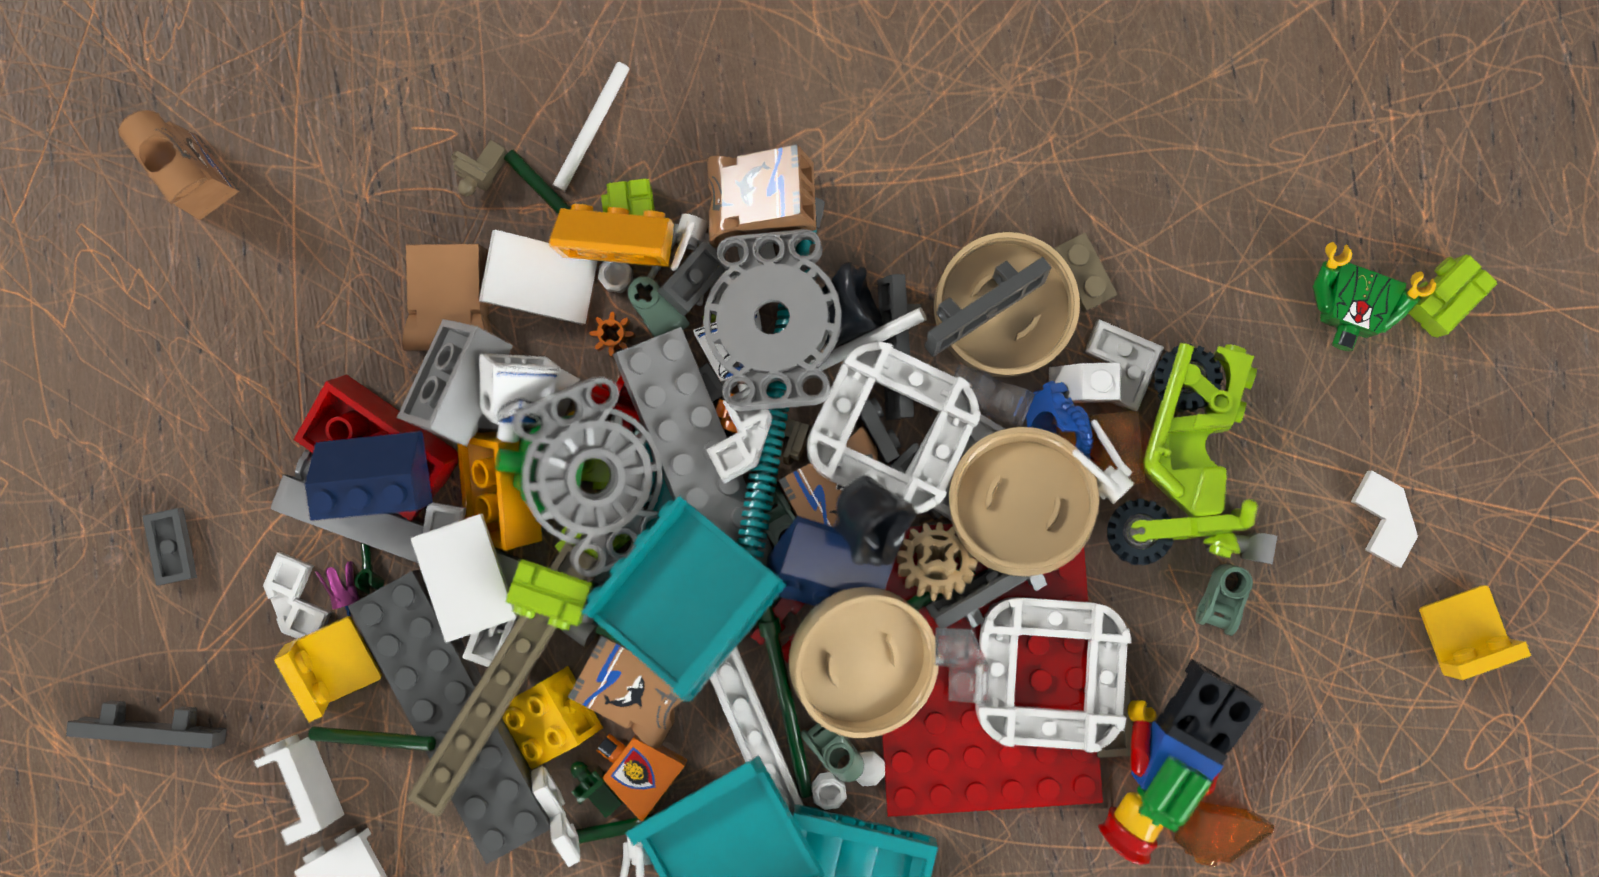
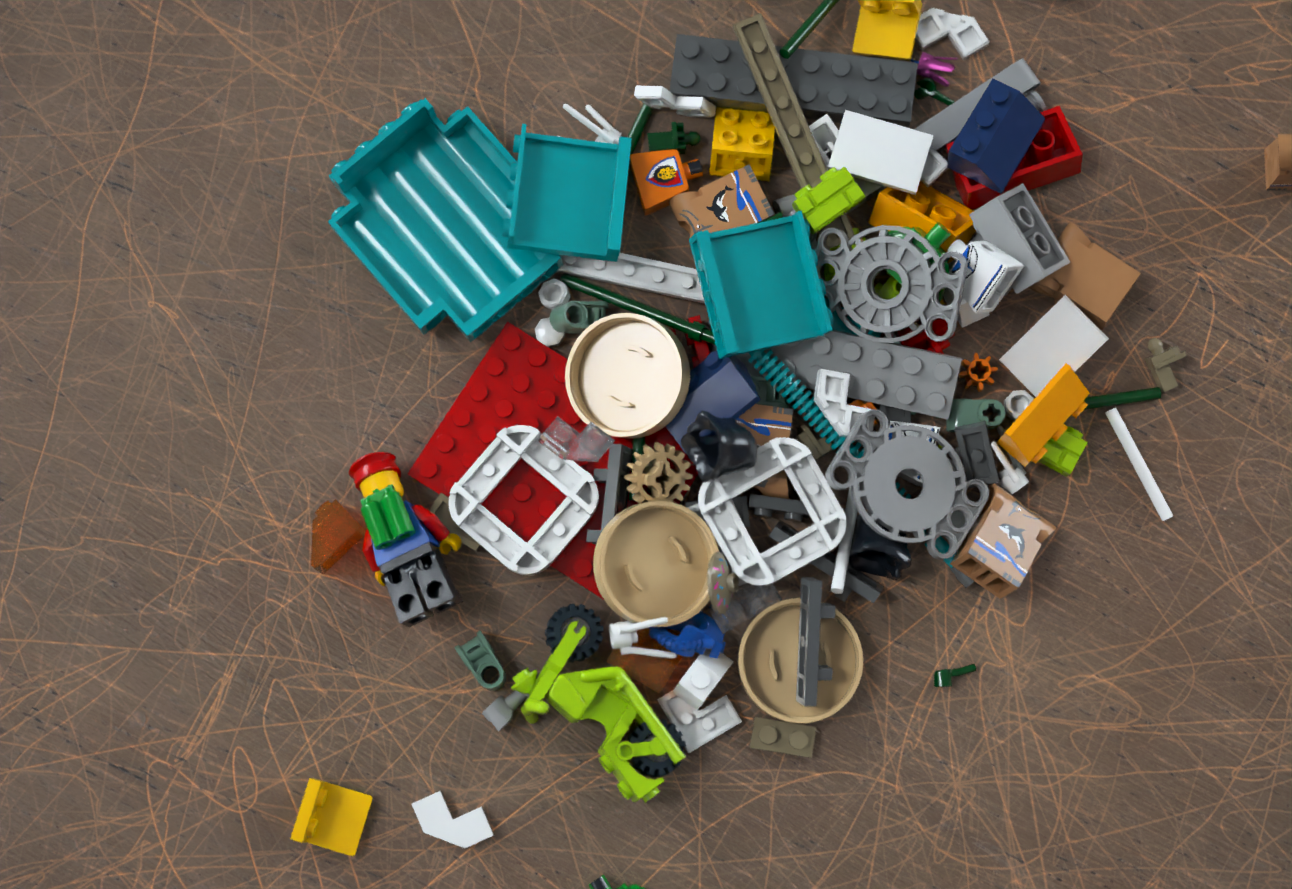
camera: 130 degrees right, 5 degrees down
none -> dark tan dish [707,552,739,614]
none -> dark green hand [934,664,976,687]

